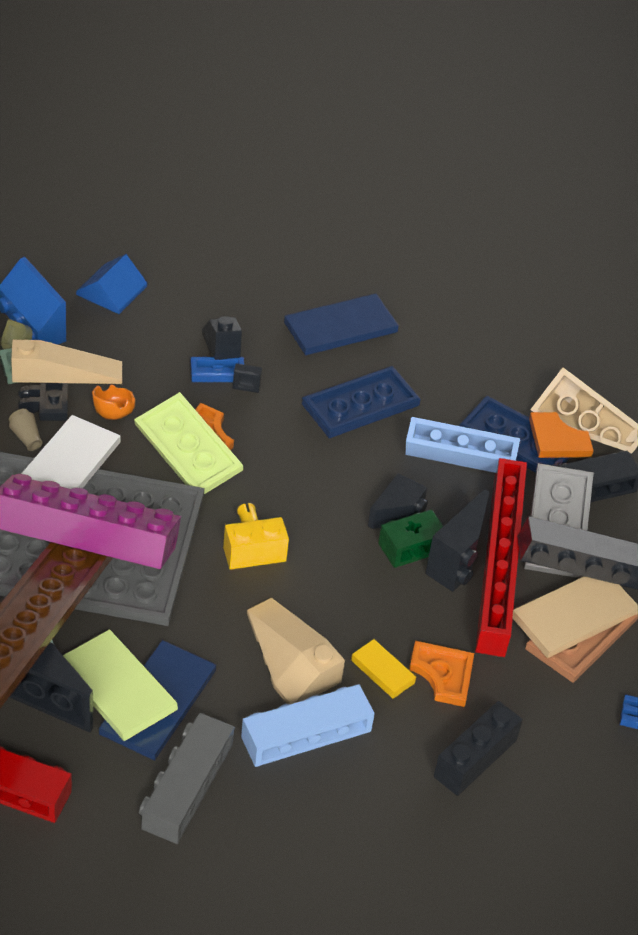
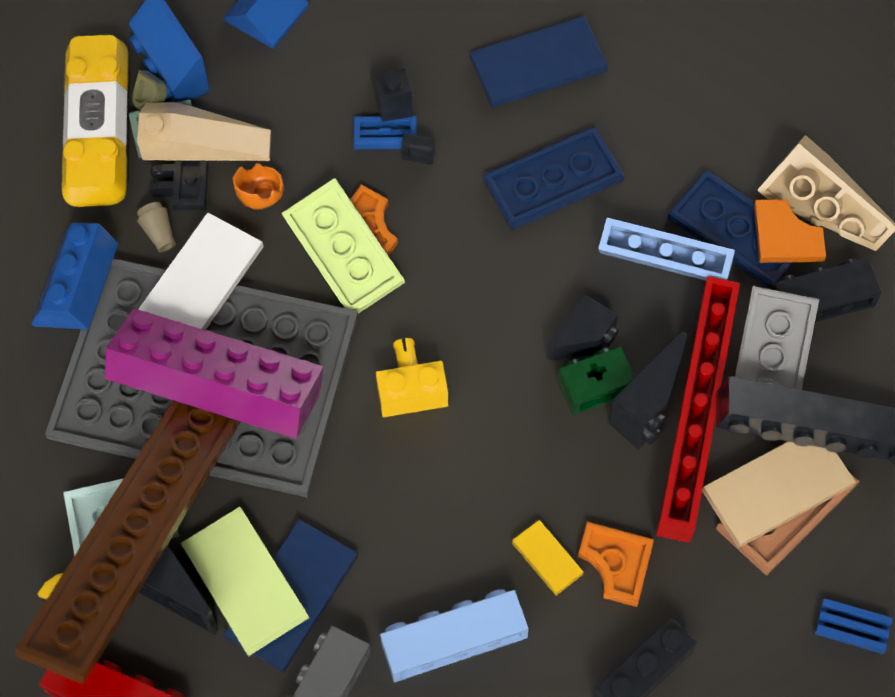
camera: 10 degrees right, 20 degrees up
tan wedge [247,598,345,704] -> none

